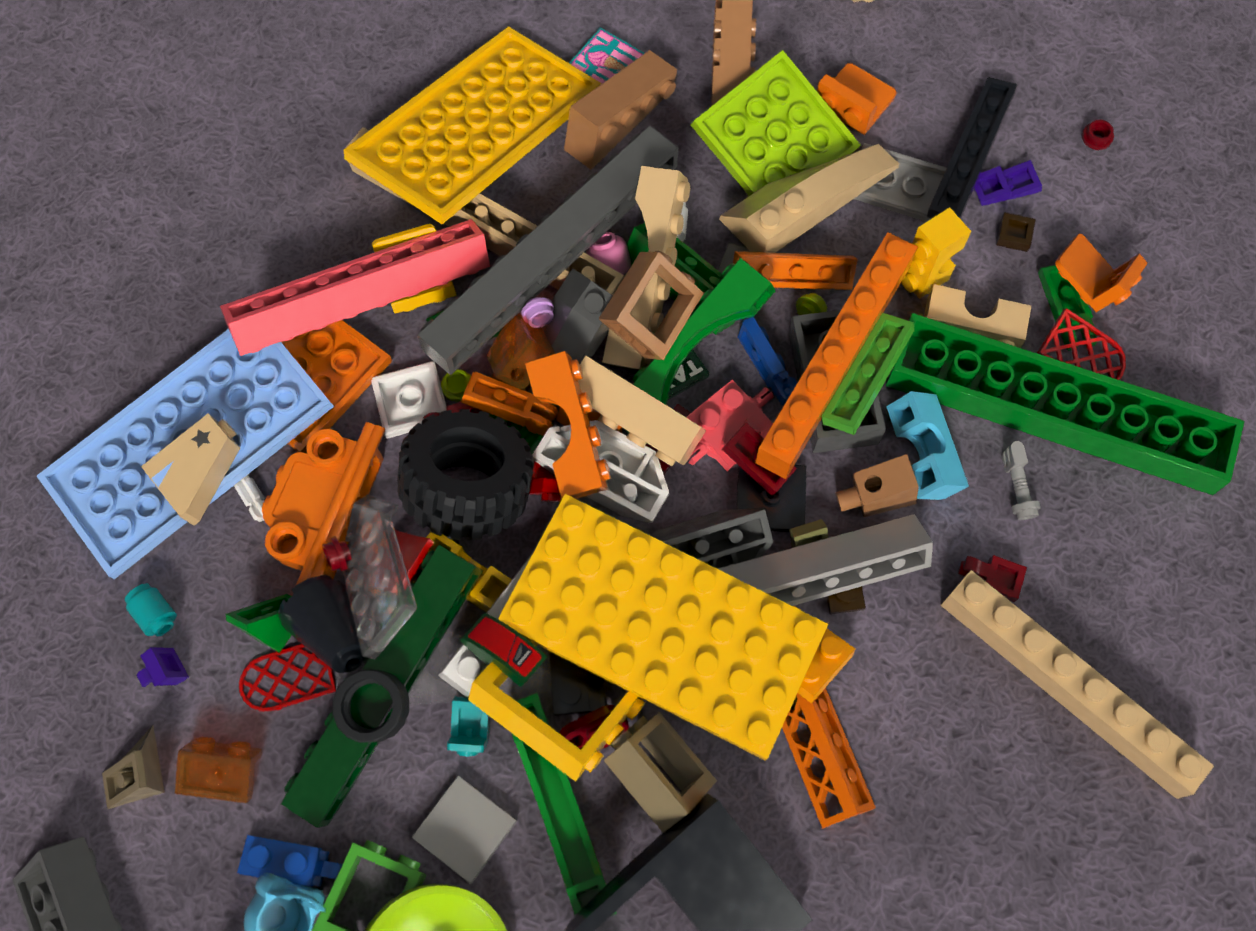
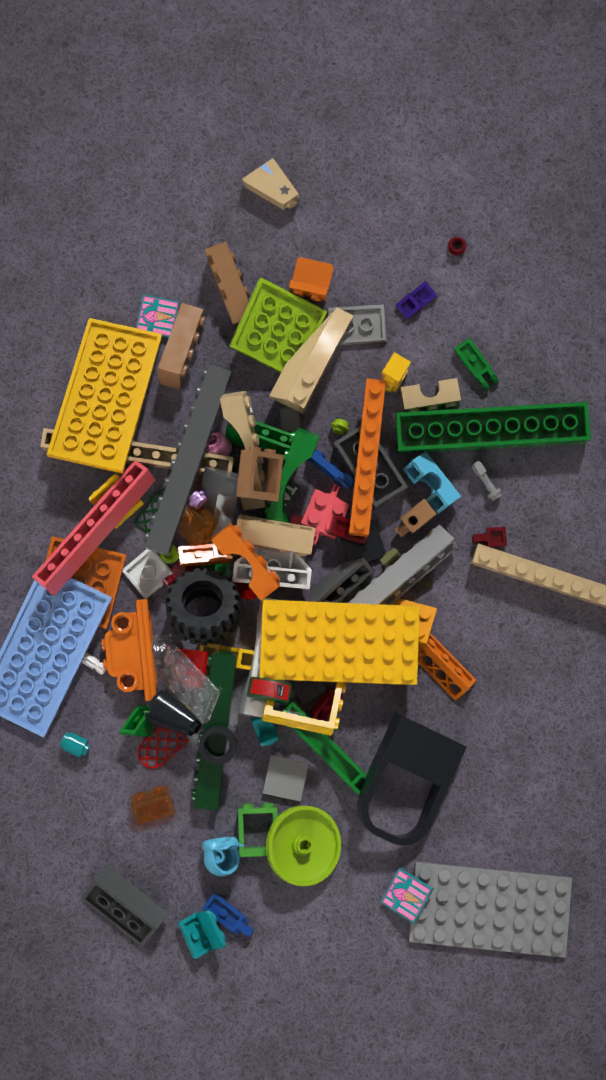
camera: 25 degrees left, 15 degrees up
dark tan slope [102,725,164,809] -> none
dark purple tile [136,647,189,687] -> none
tan slope [141,413,240,525] -> none
blue hinge [237,835,343,887] -> none
dark red plate [322,536,352,571] -> none
dark tan window [603,712,717,833] -> none
orange tile [733,251,858,290] -> none
bright green plate [821,313,914,435] -> none
black plate [927,77,1018,219] -> none
dark brown plate [996,212,1036,252] -> none
red window [1037,308,1126,380] -> none
orange bracket [1055,234,1148,312] -> none

